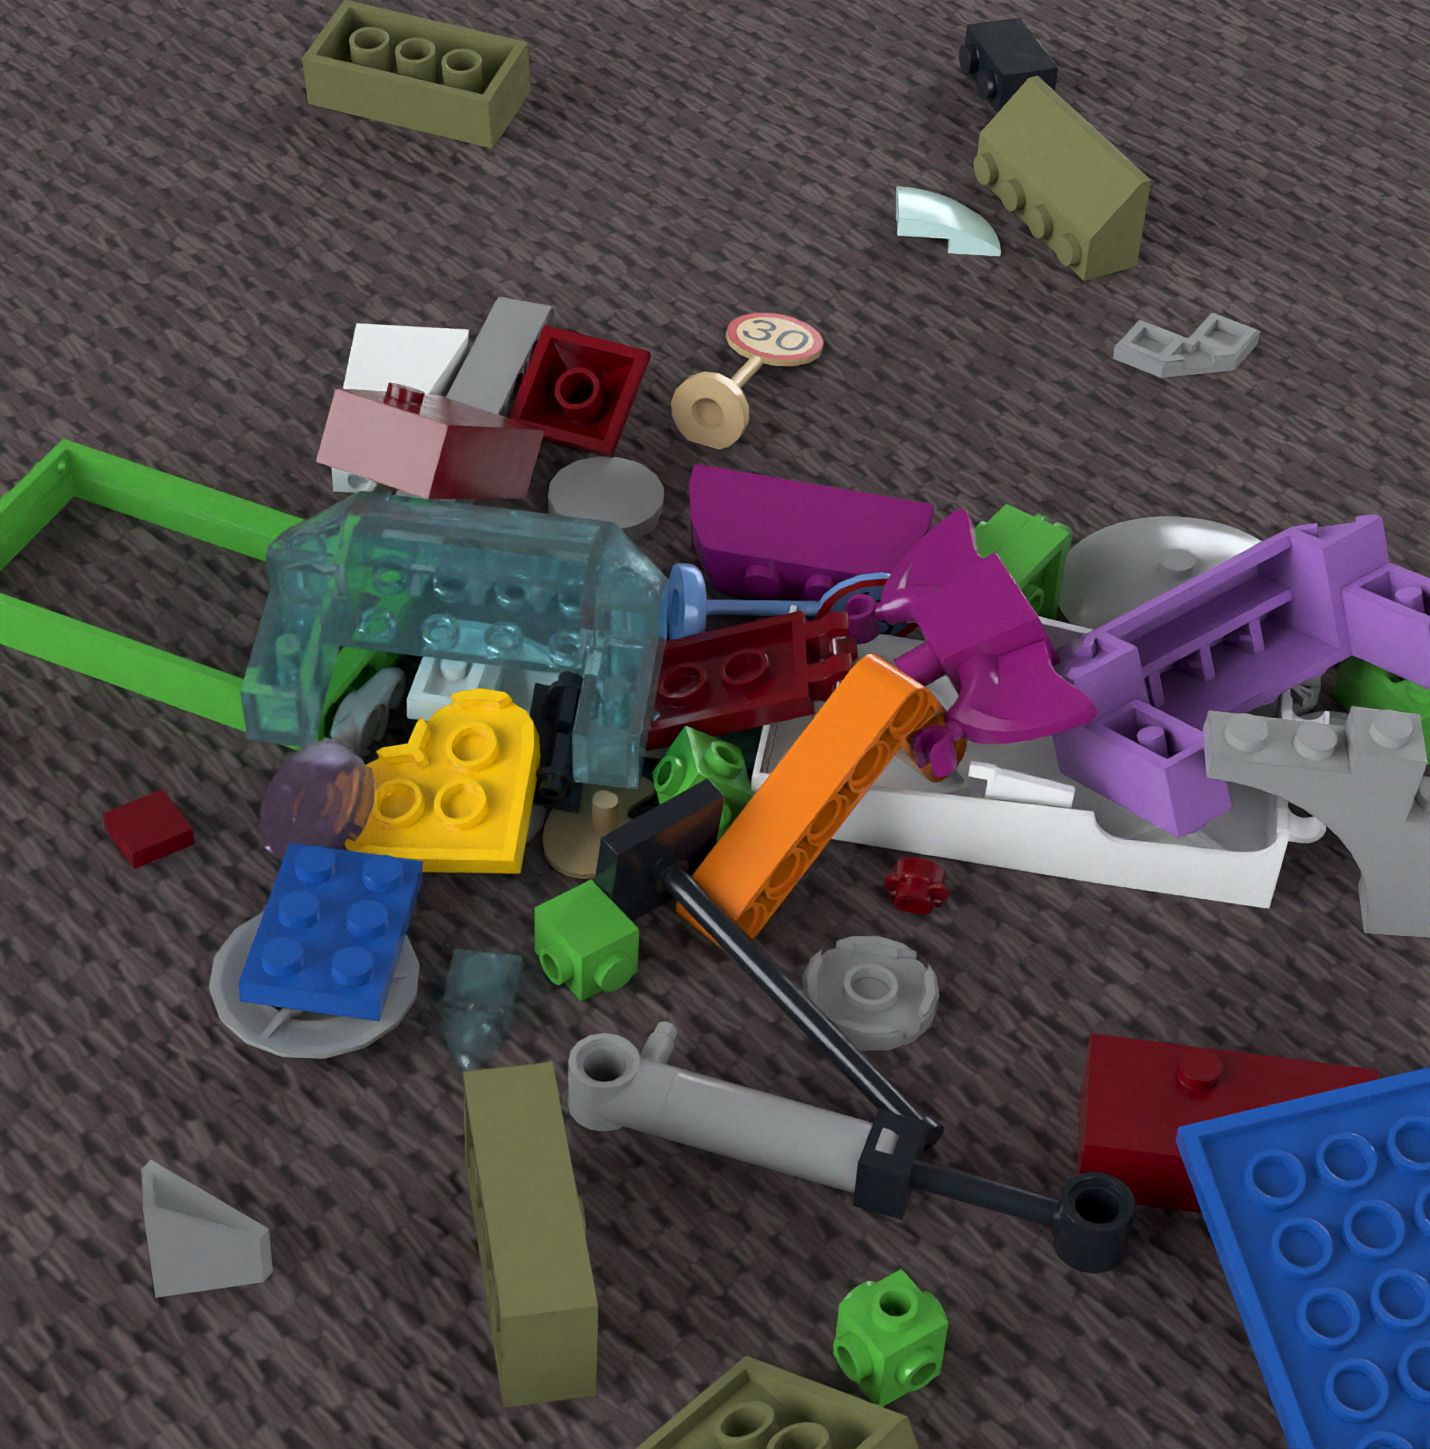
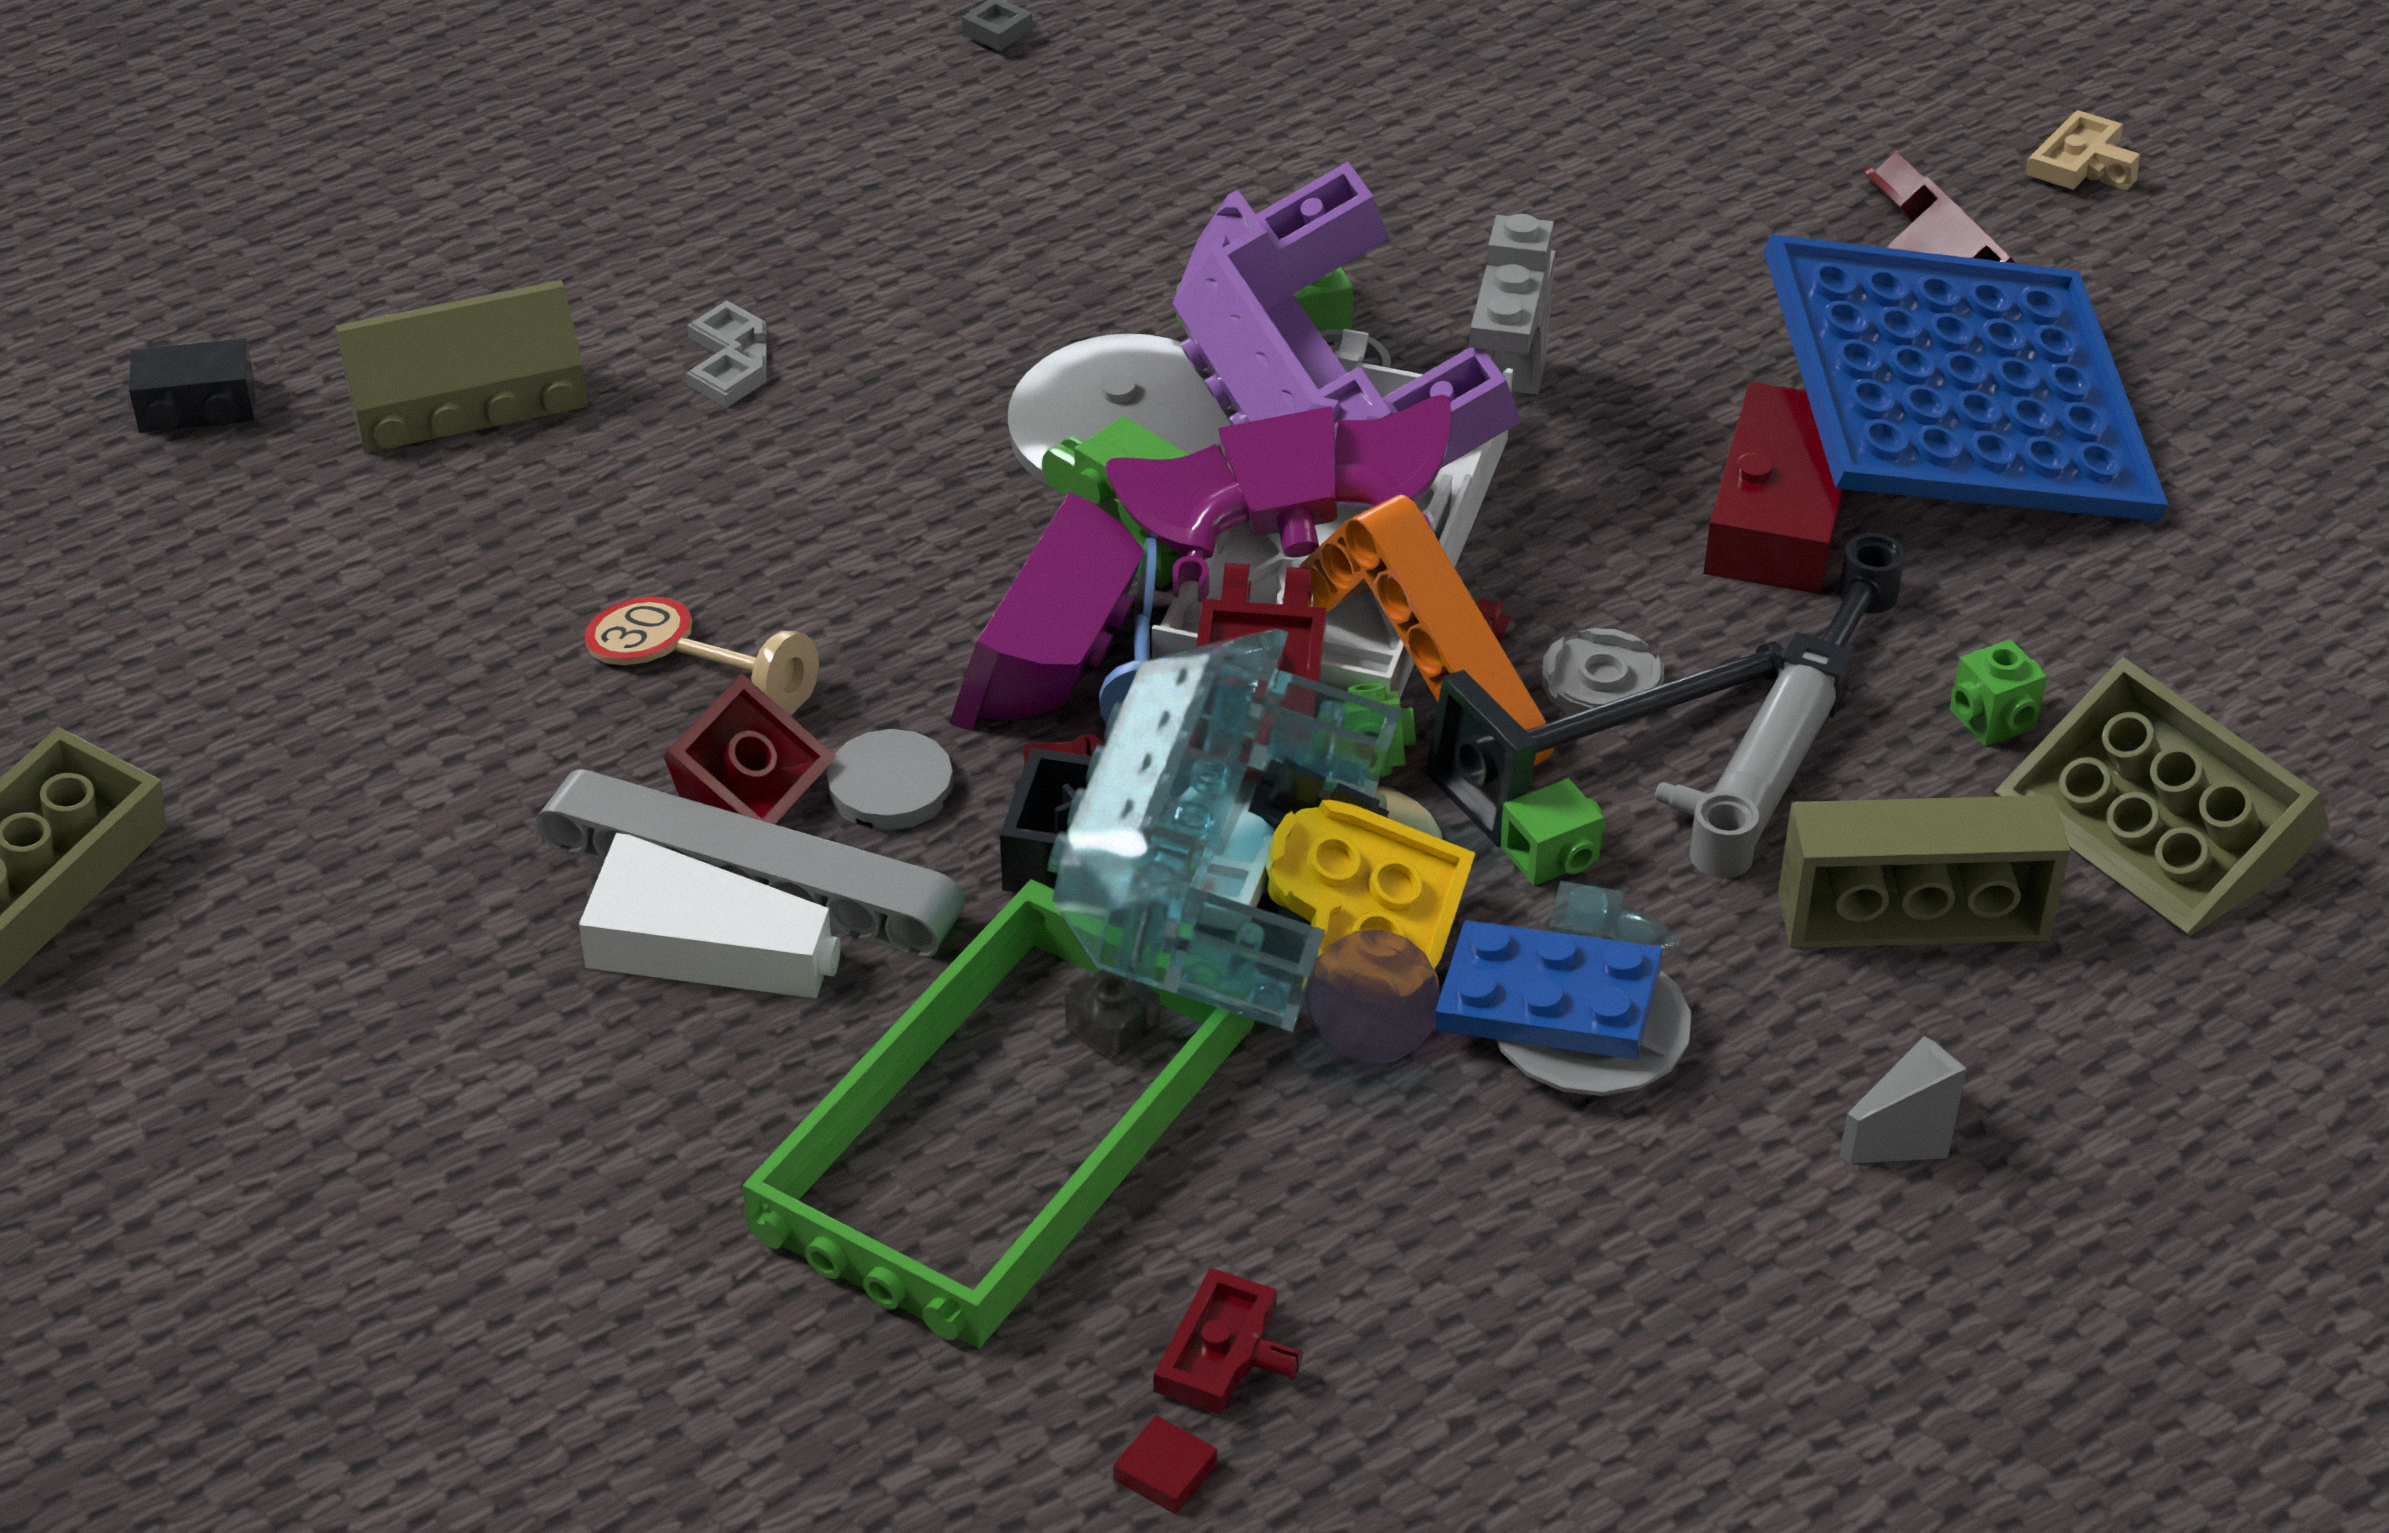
camera: 80 degrees left, 0 degrees up
dark red tile [103,789,194,869] -> none
brick [316,382,545,499] -> none
light aqua brick [896,186,1001,256] -> none

